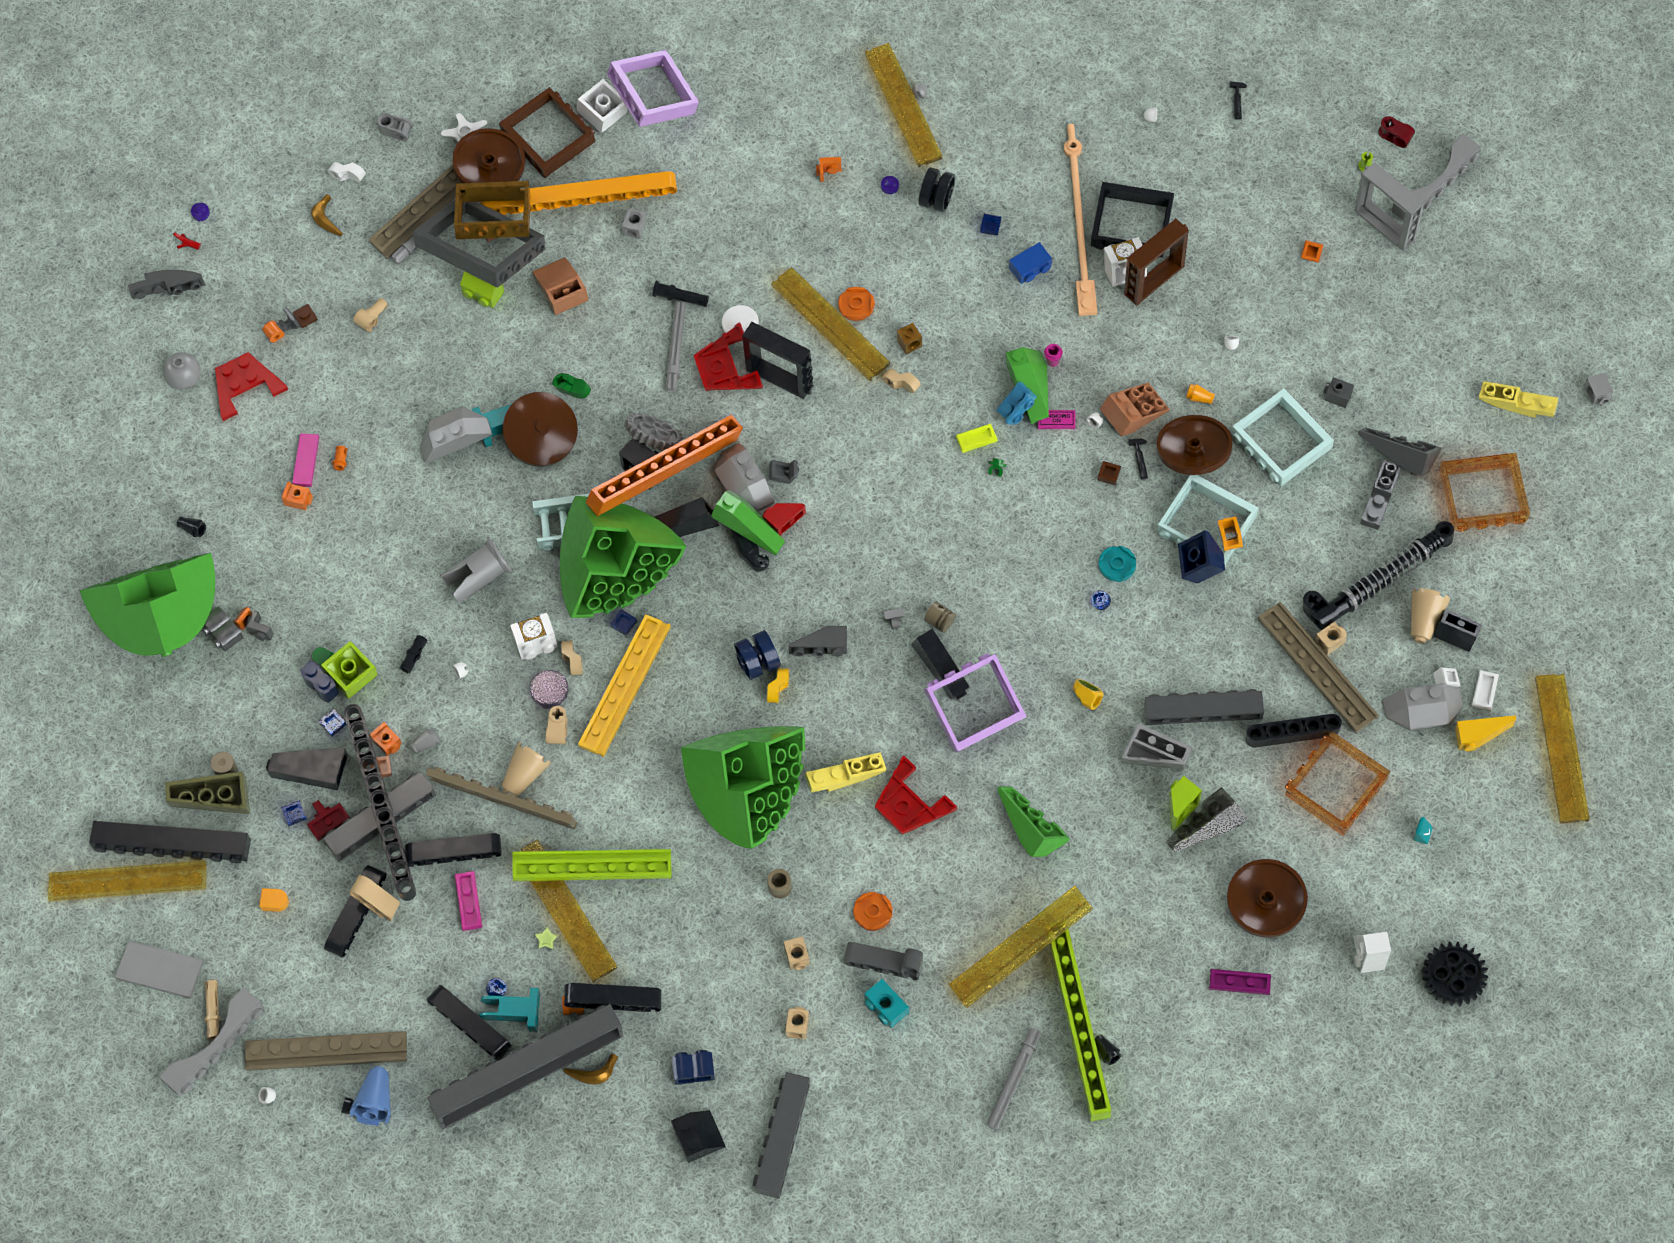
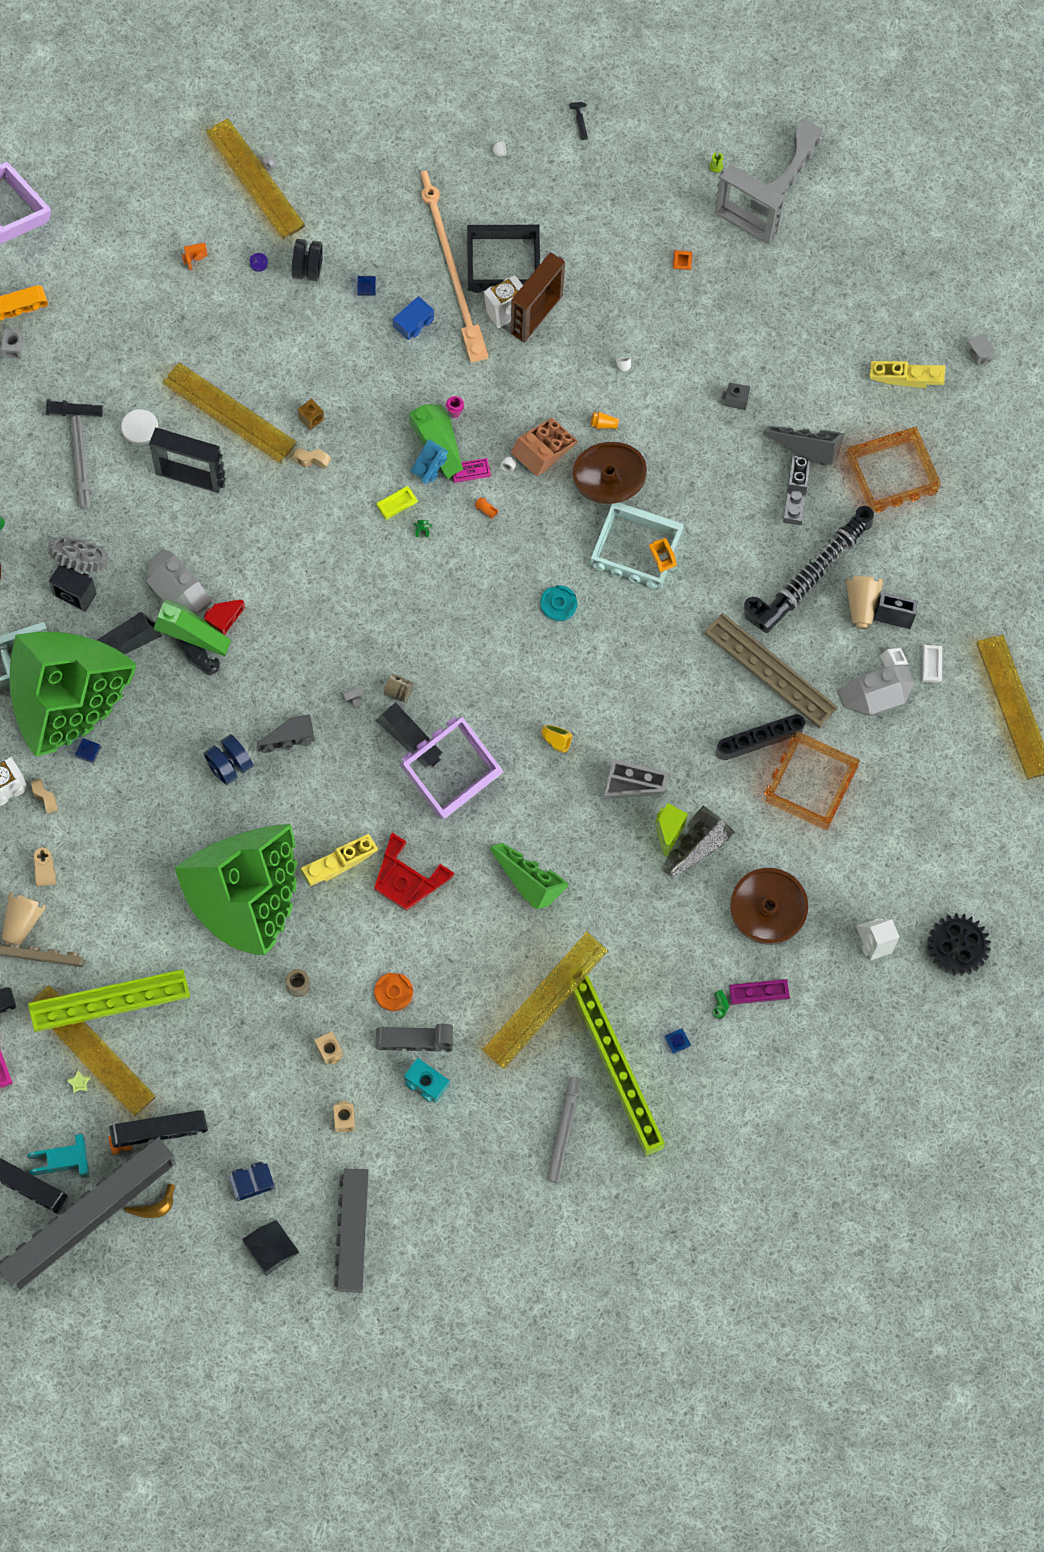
camera: 20 degrees left, 5 degrees up
clear blue tile [486,978,507,996] -> none
clear purple tile [530,670,569,709] -> none
yellow plate [578,614,671,757] -> none
orange brick [586,414,743,516] -> none
red wing [693,322,763,391] -> none
yellow piece [767,668,789,703] -> none
dark grey bracket [769,460,799,484] -> none
orange tile [838,286,875,321] -> none
clear blue tile [1091,590,1111,610] -> none
black cone [1095,1035,1121,1065] -> none
reddish brown plate [1097,461,1121,485] -> none
black piece [1128,438,1148,479] -> none
dark grey brick [1144,689,1264,725] -> none
dark blue slope [1178,530,1225,583] -> none
light aqua window [1232,389,1334,486] -> none
tan brick [1315,622,1347,655] -> none
dark red piece [1378,116,1415,148] -> none
teal slope [1414,817,1433,844] -> none
yellow slope [1455,715,1516,752] -> none
none -> orange pin [474,497,499,519]
none -> clear blue plate [664,1028,691,1054]
none -> green arm [712,990,729,1019]

